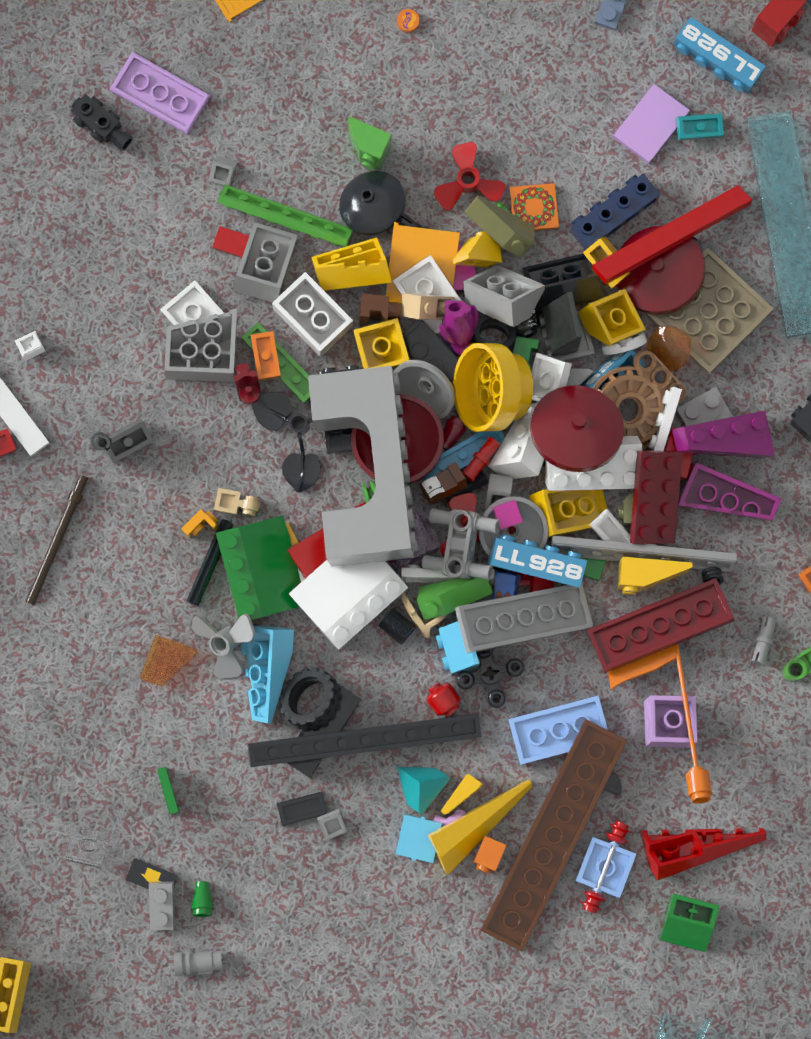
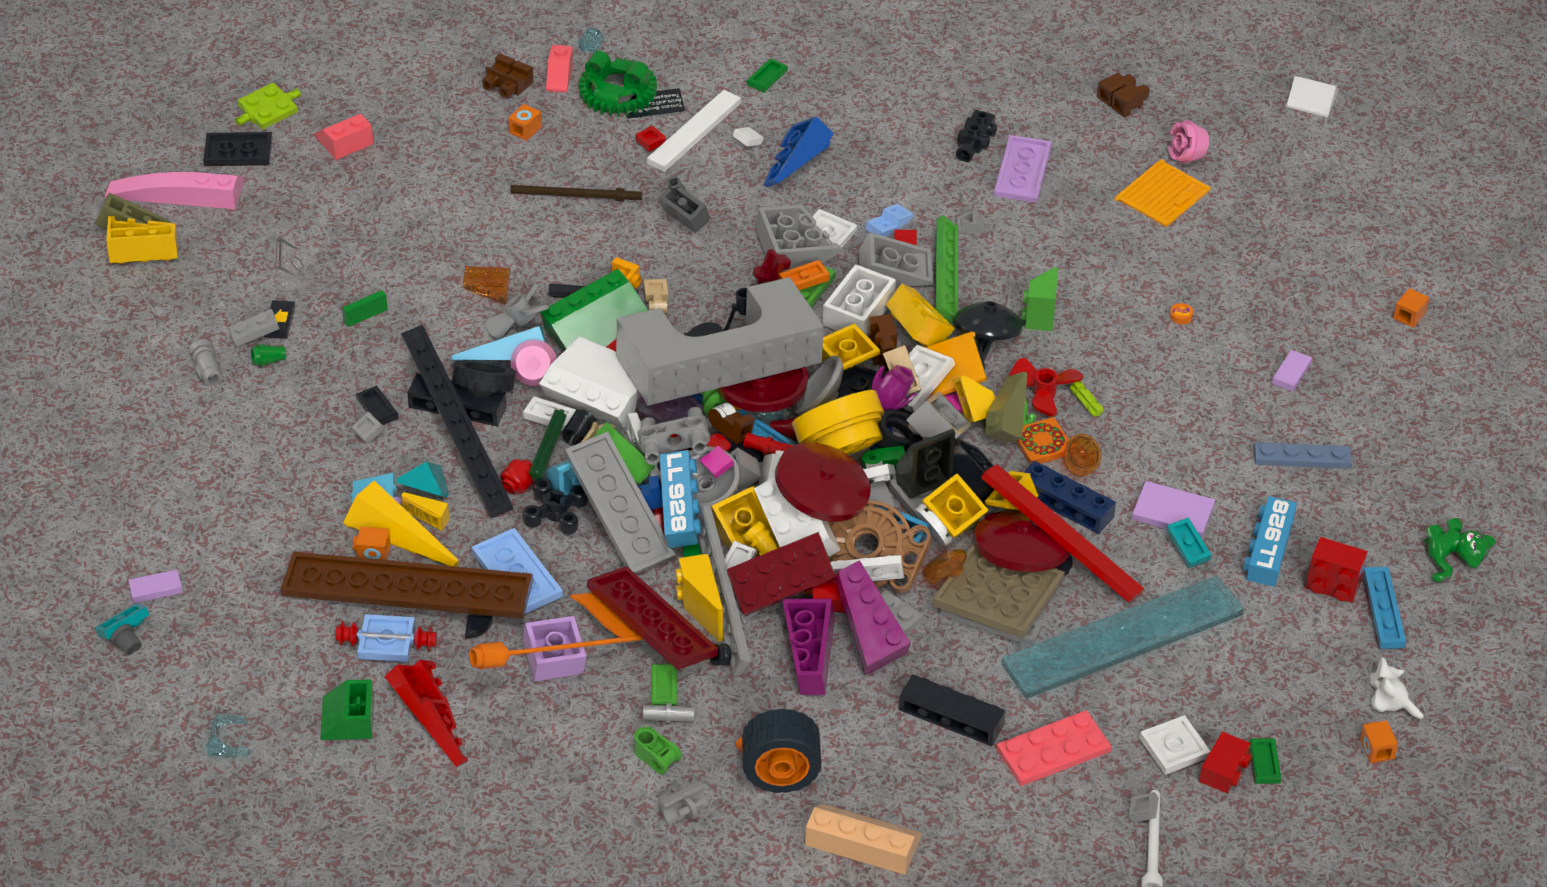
camera: 75 degrees right, 35 degrees down
none -> bright pink cone [511,340,557,386]
none -> white plate [523,396,576,431]
none -> dark green axle [528,409,567,480]
none -> bright green tile [651,664,677,706]
none -> yellow axle [742,521,780,556]
none -> blue wedge [763,117,834,187]
none -> light blue slope [865,204,914,237]
none -> clear orange piece [1064,434,1102,477]
none -> lime axle [1070,381,1104,417]

